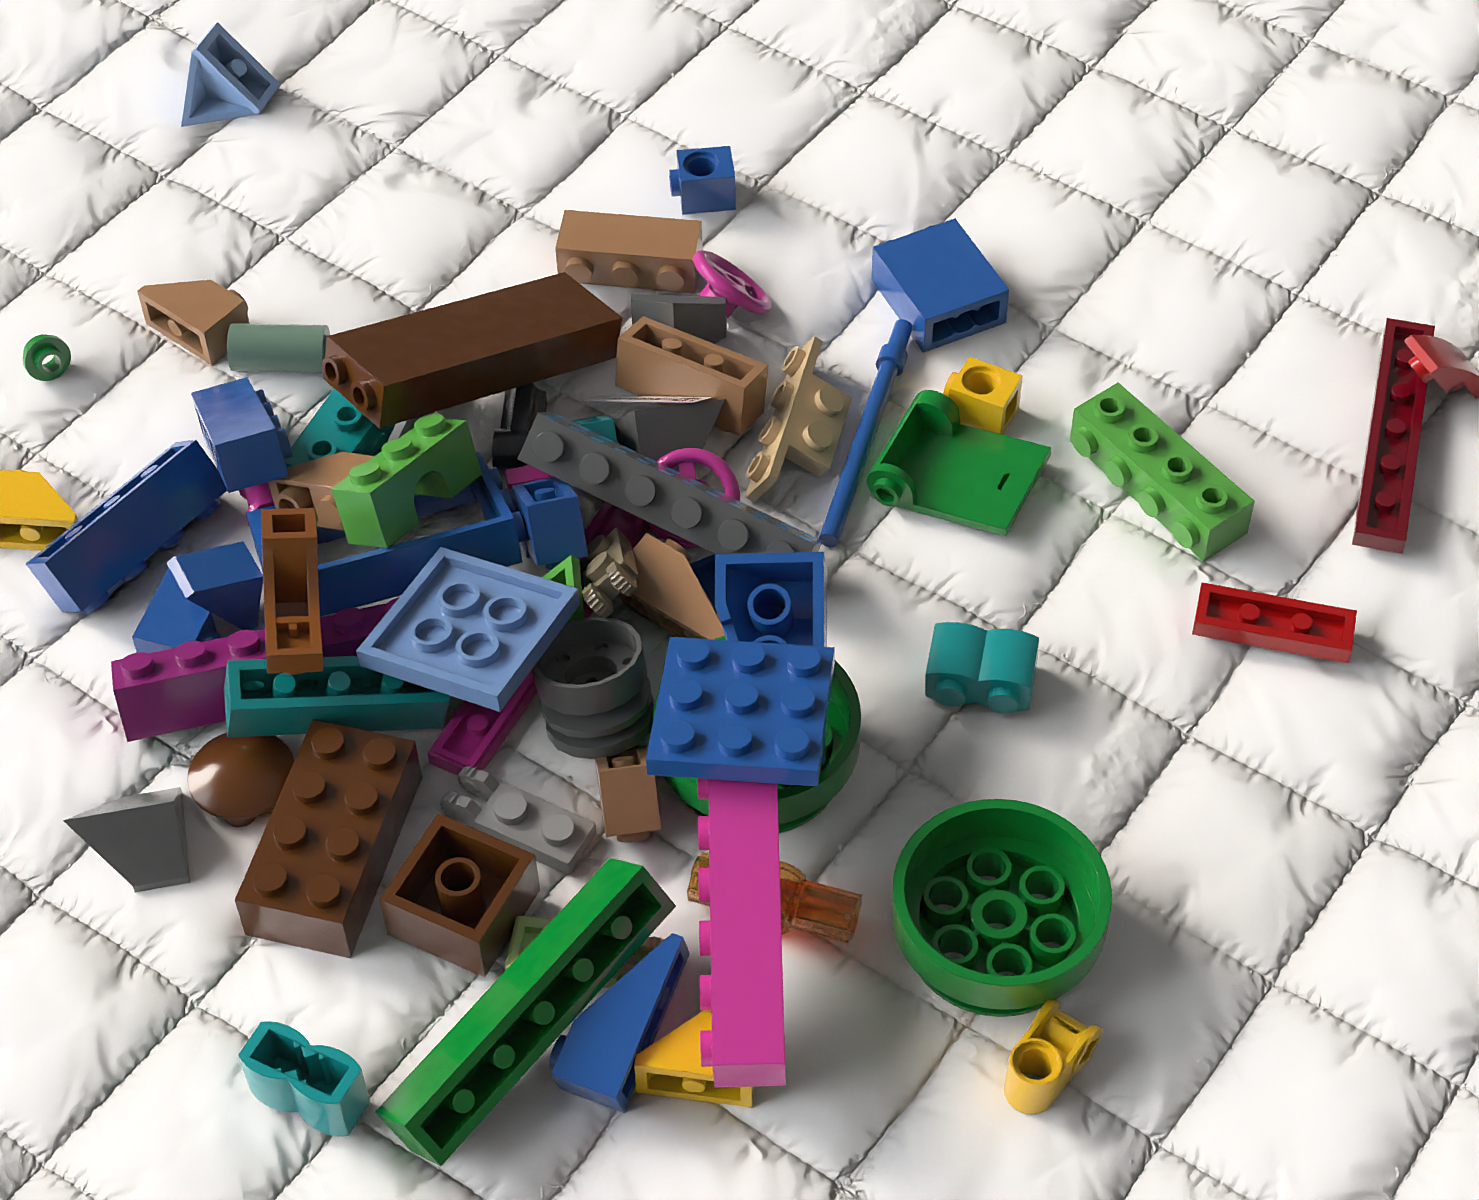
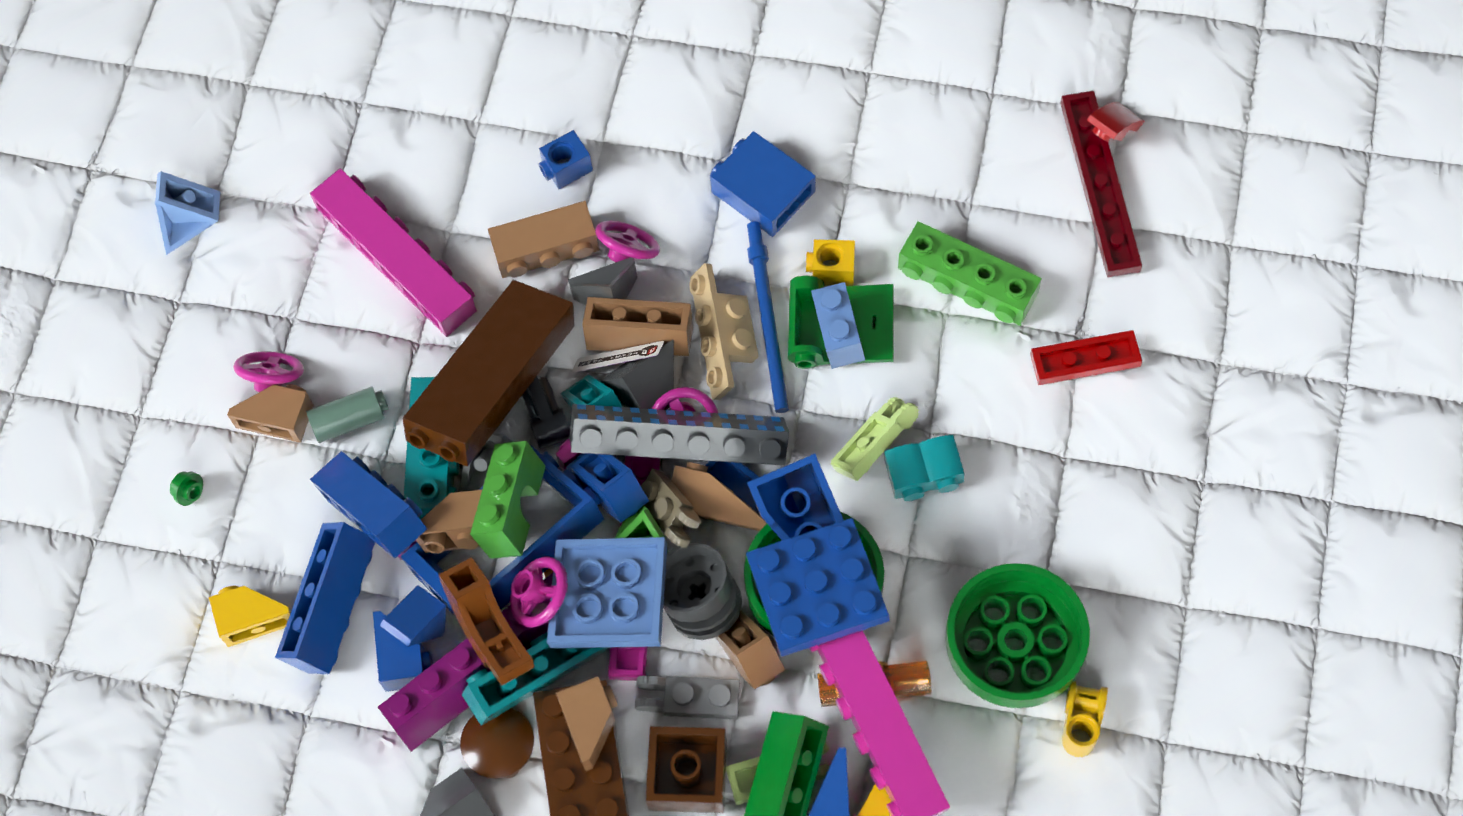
camera: 20 degrees left, 15 degrees up
none -> dark pink piece [233,351,304,392]
none -> dark pink brick [310,168,477,337]
none -> dark pink piece [510,557,568,628]
none -> medium nougat slope [556,676,618,771]
none -> medium blue brick [811,282,865,369]
none -> yellowish green hinge [830,397,919,481]

